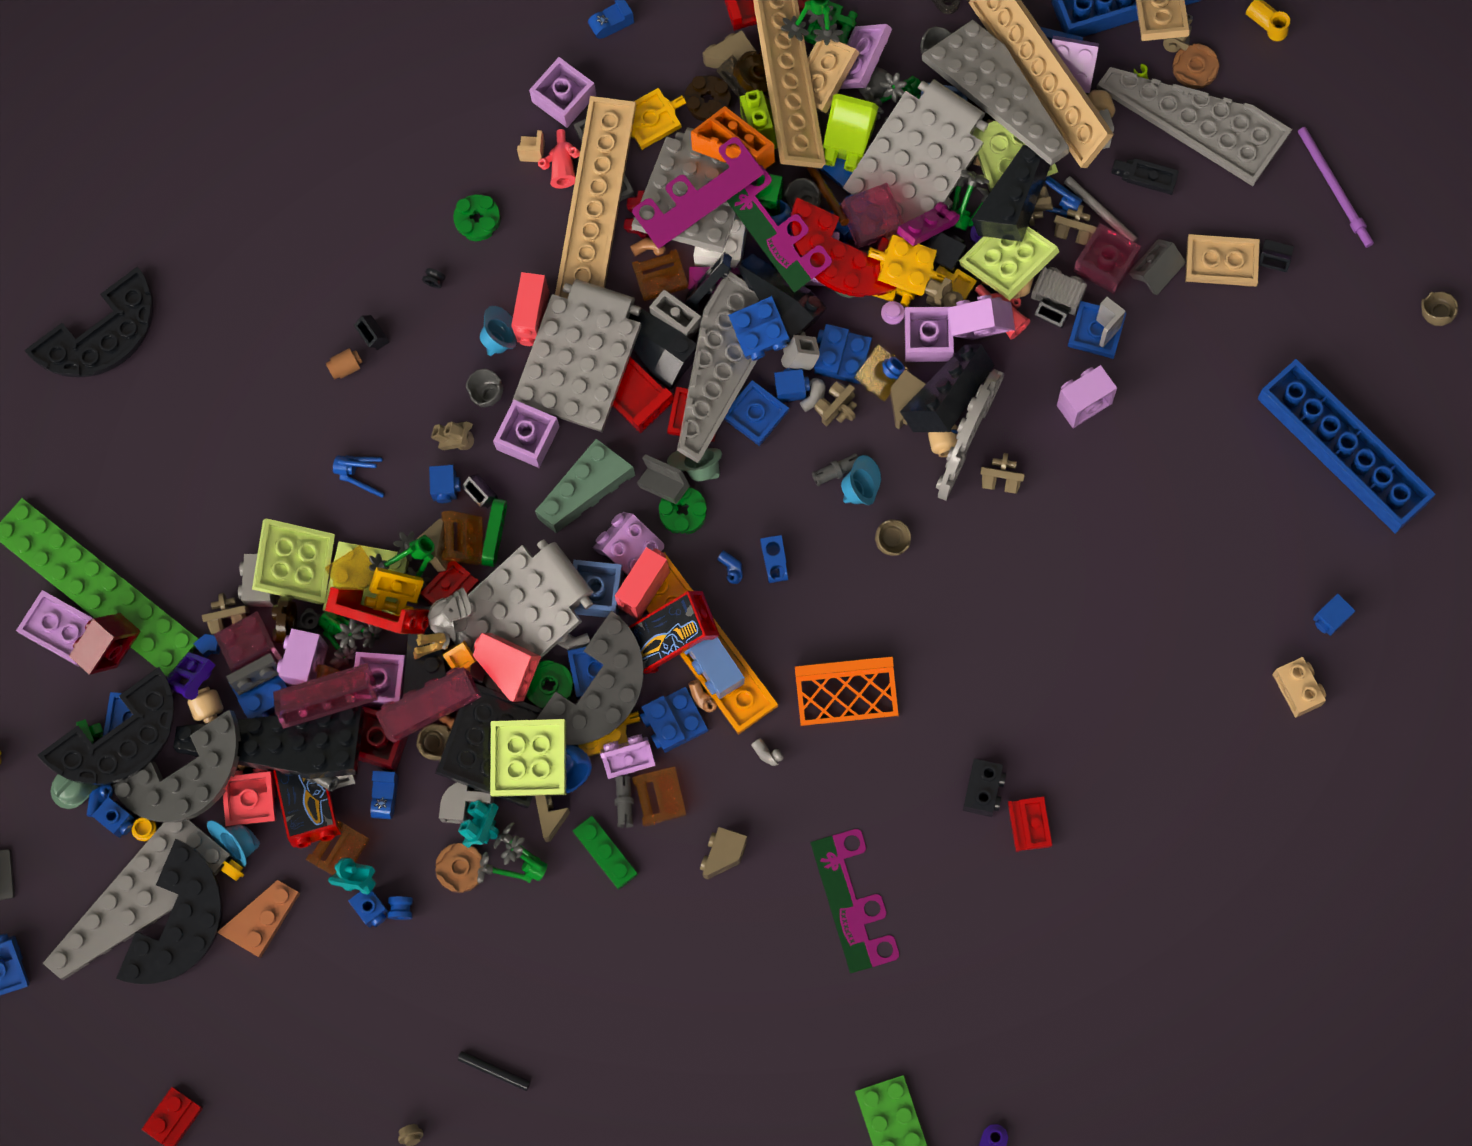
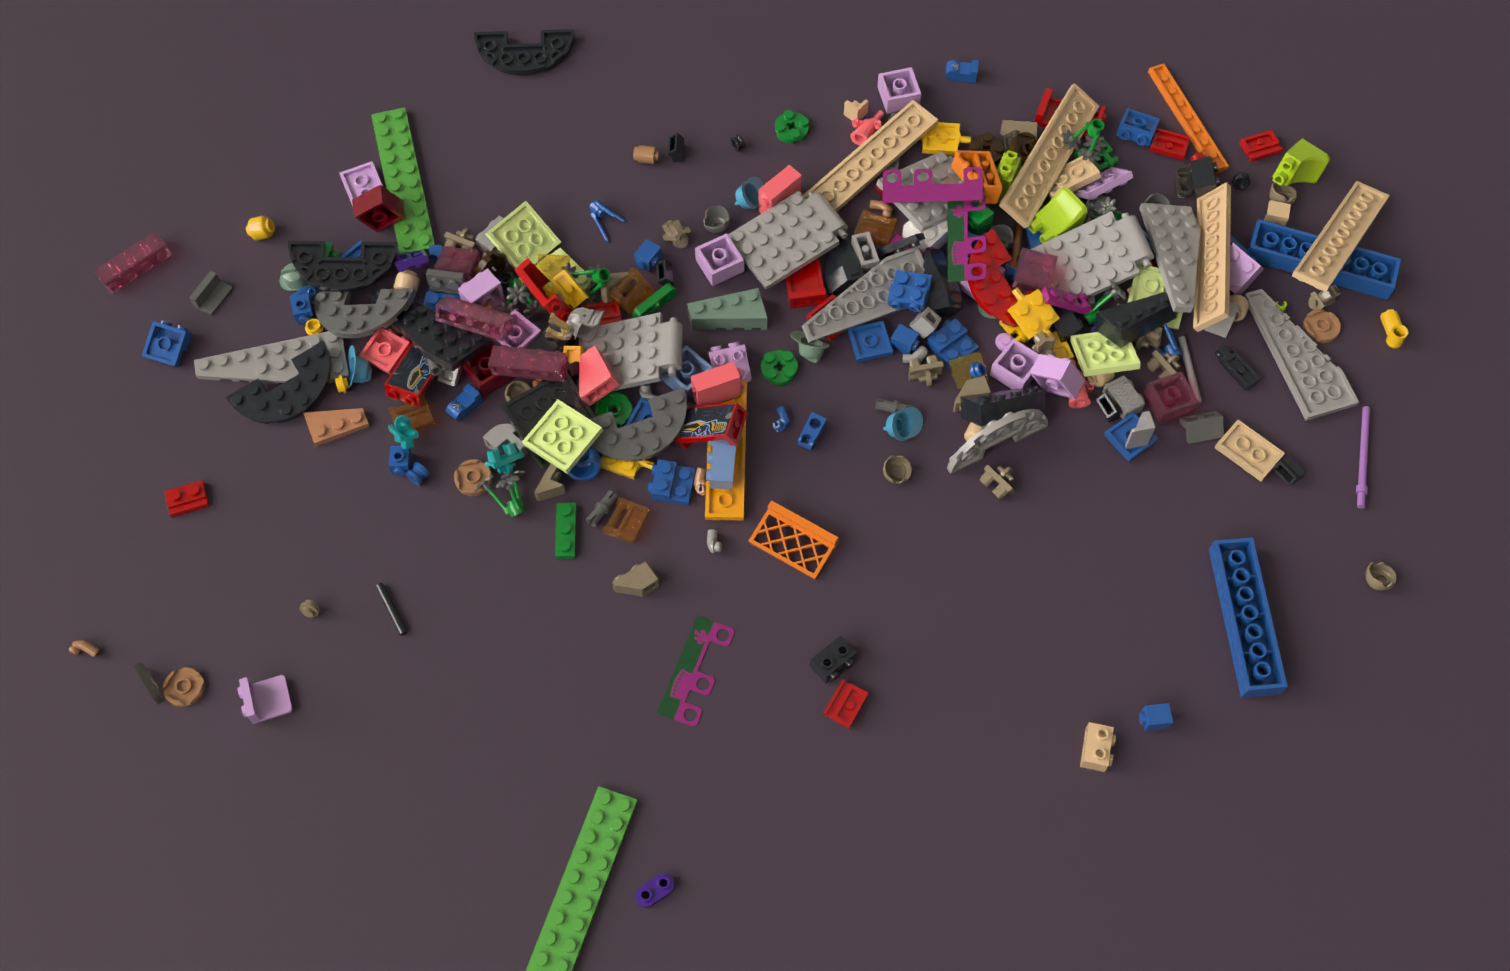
camera: 30 degrees right, 10 degrees down
lavender bracket [600,734,656,779] -> none
dark grey panel [637,454,690,504] -> none
lavender brick [1057,365,1117,428] -> none

